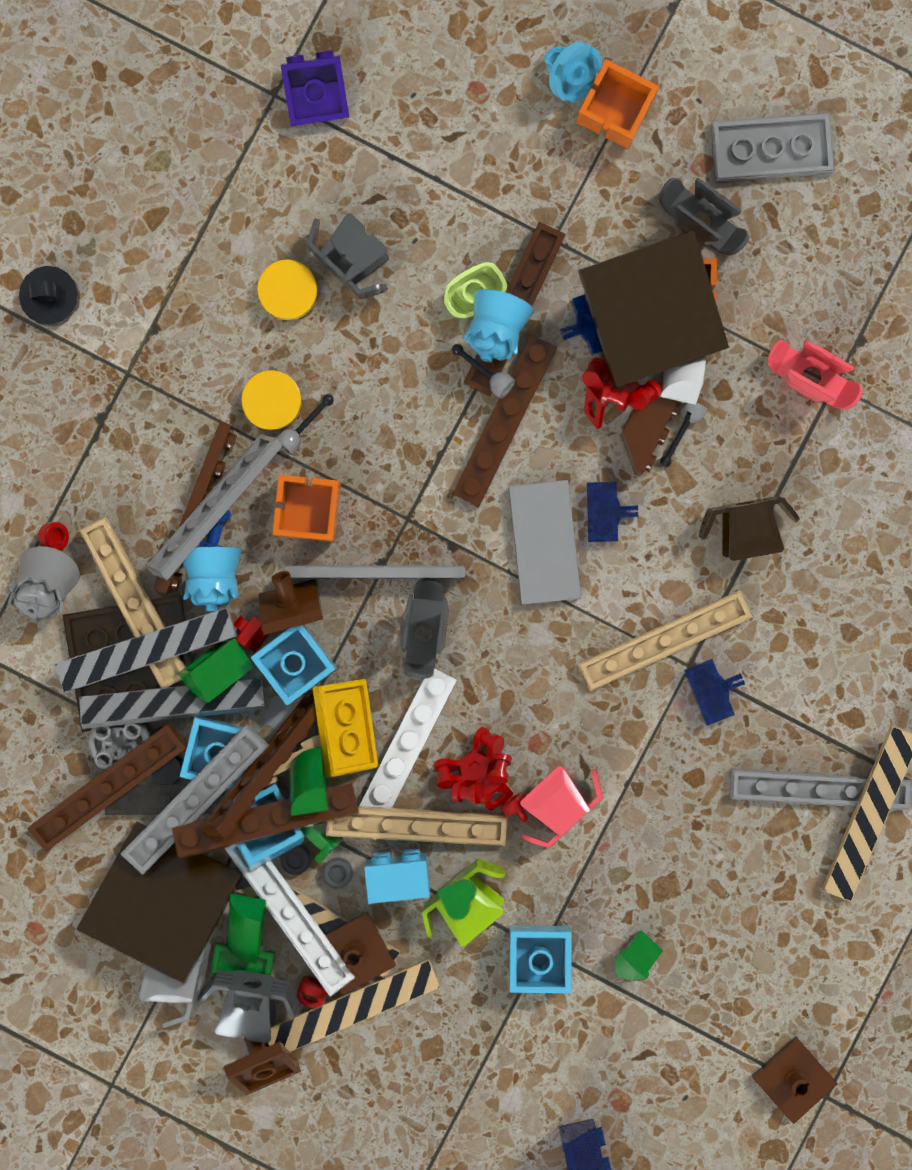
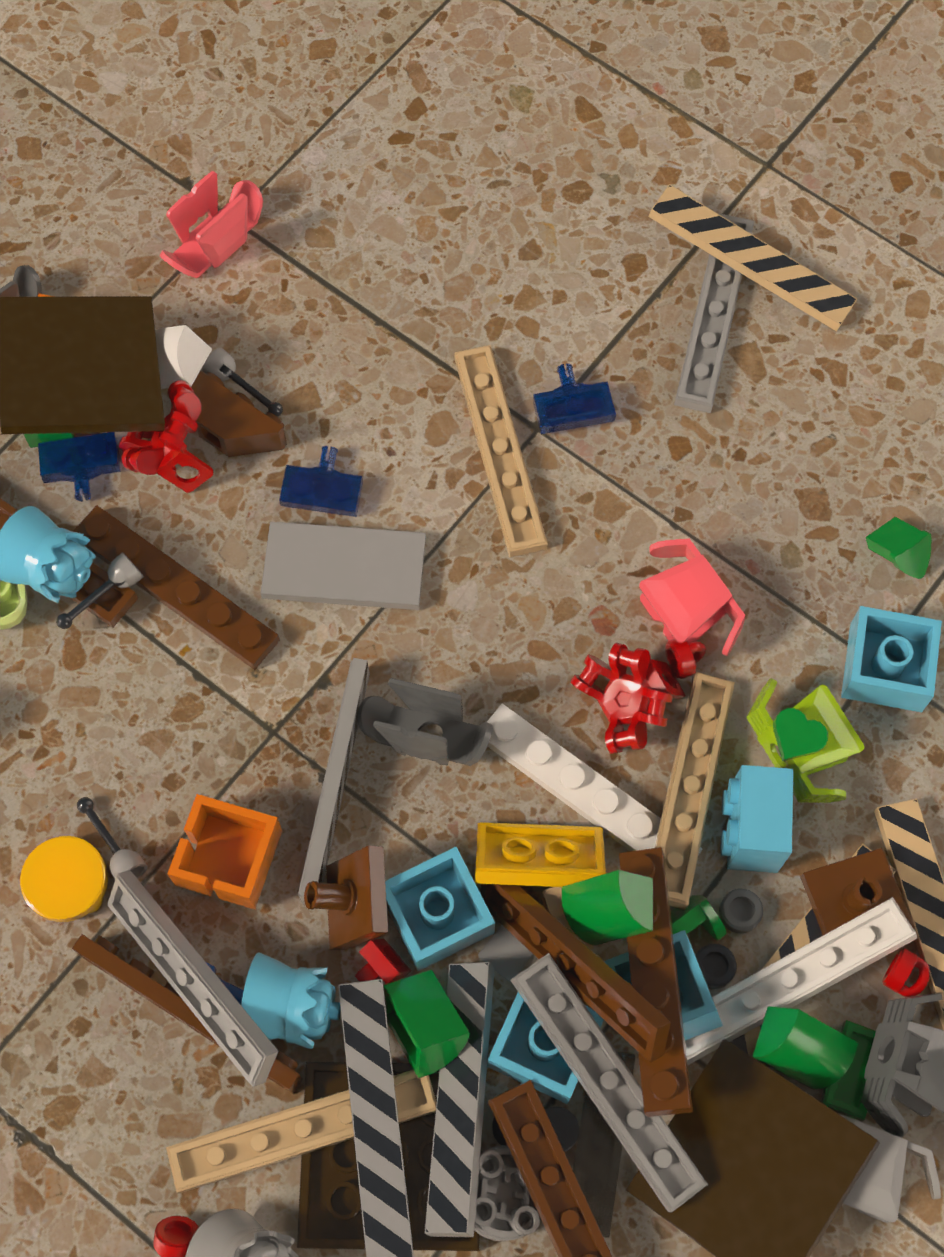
camera: 80 degrees left, 20 degrees down
dark brown piece [699,496,800,561] -> none

